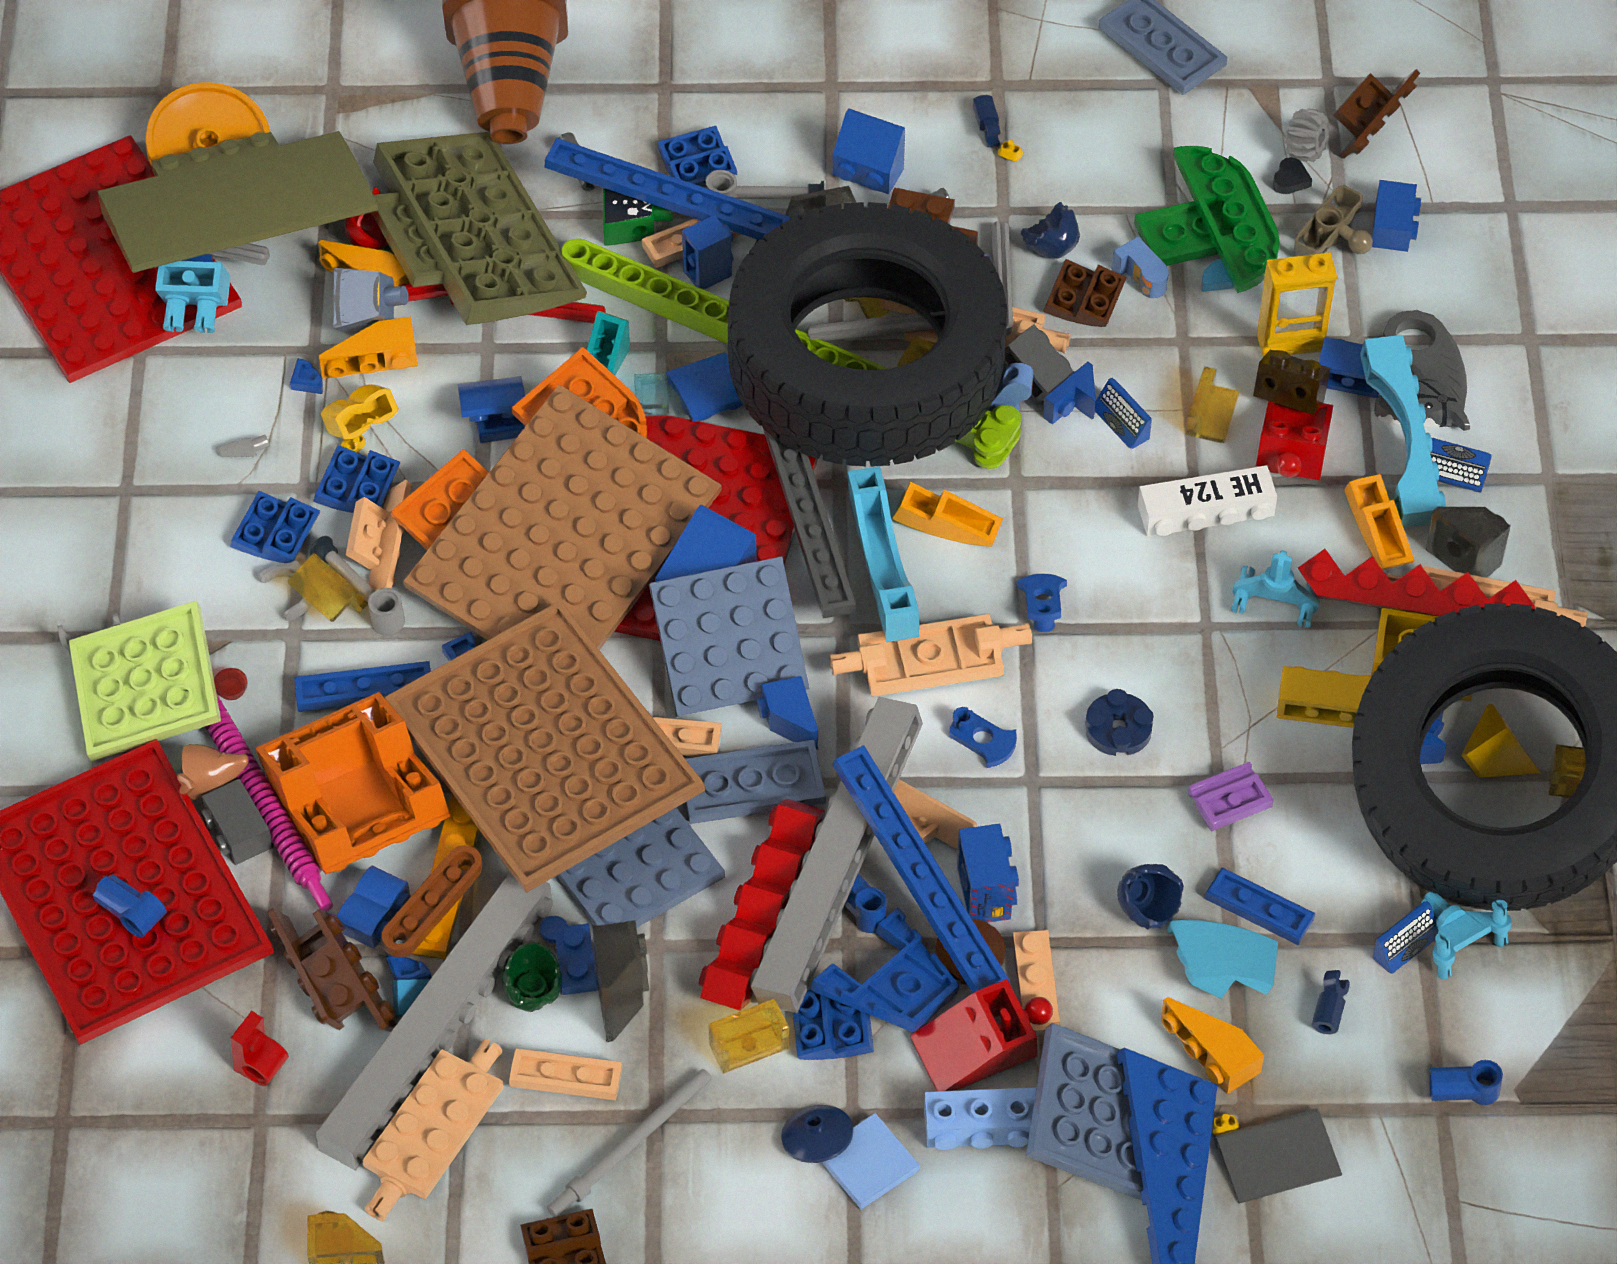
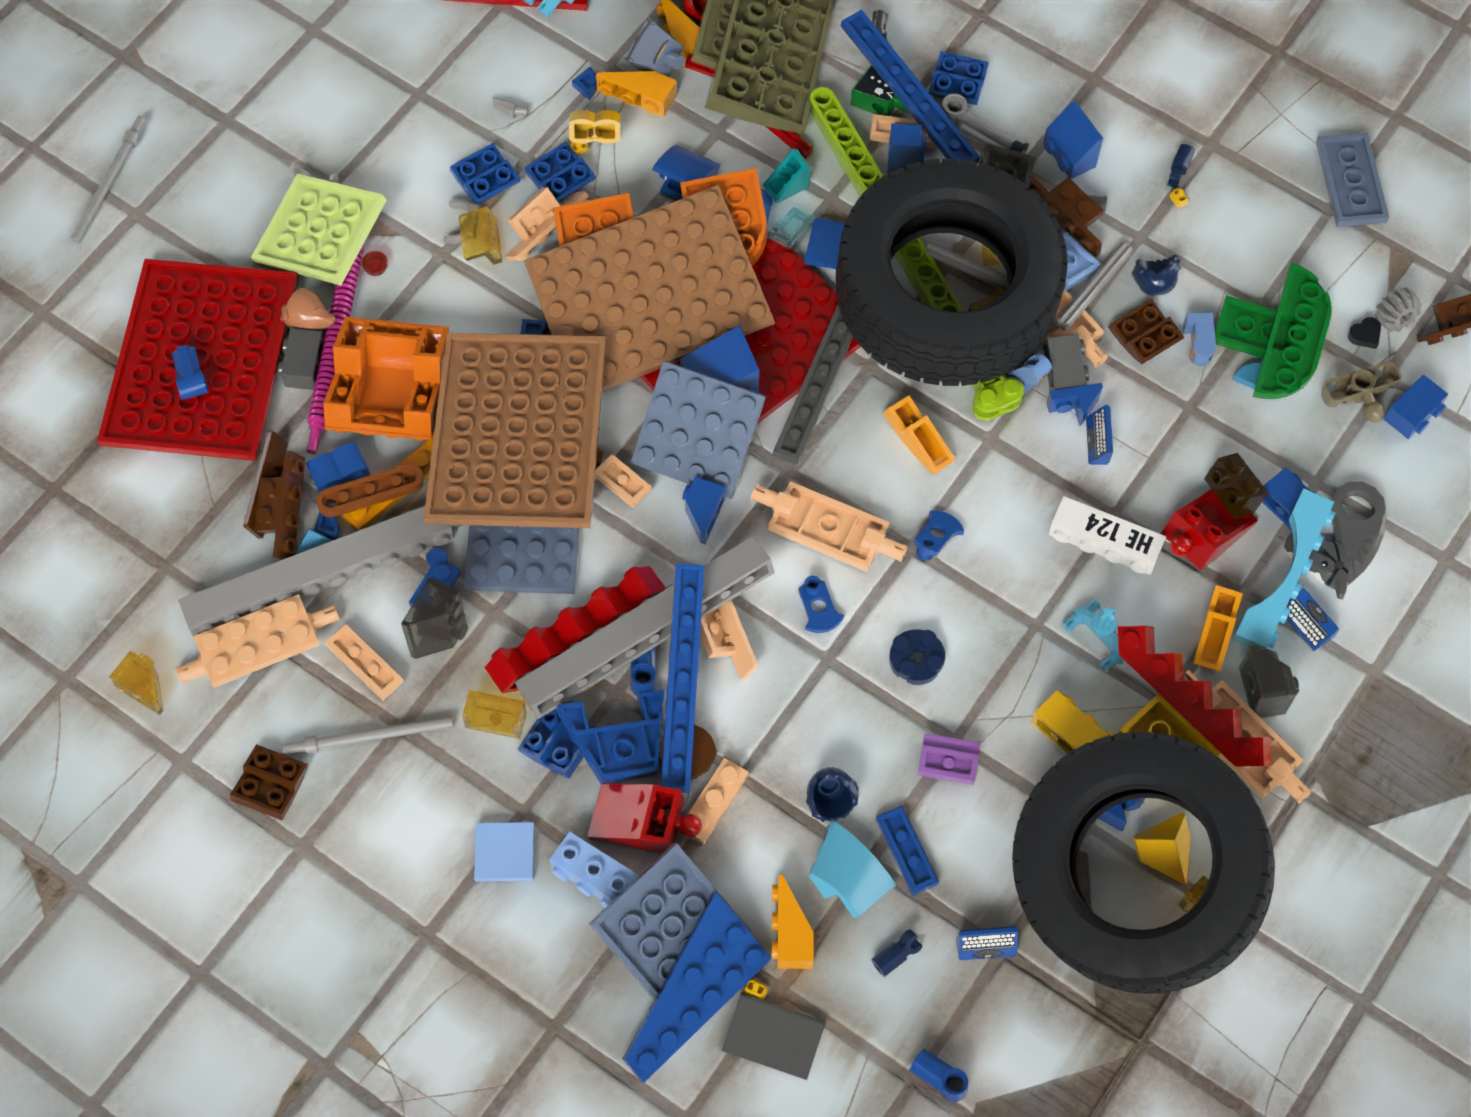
camera: 35 degrees right, 10 degrees up
red plate [230,1011,289,1086] -> none
blue plate [294,661,431,712] -> none
light grey piece [310,536,405,635] -> none
dark green hair [502,942,562,1012] -> none
sand blue plate [686,740,826,824] -> none
dark blue dish [781,1105,854,1163] -> none
medium azure arch [848,466,919,642] -> none
blue brick [957,823,1019,923] -> none
clear yellow panel [1186,366,1239,443] -> none
yellow door [1257,252,1338,357] -> none
medium azure axle [1421,892,1511,979] -> none

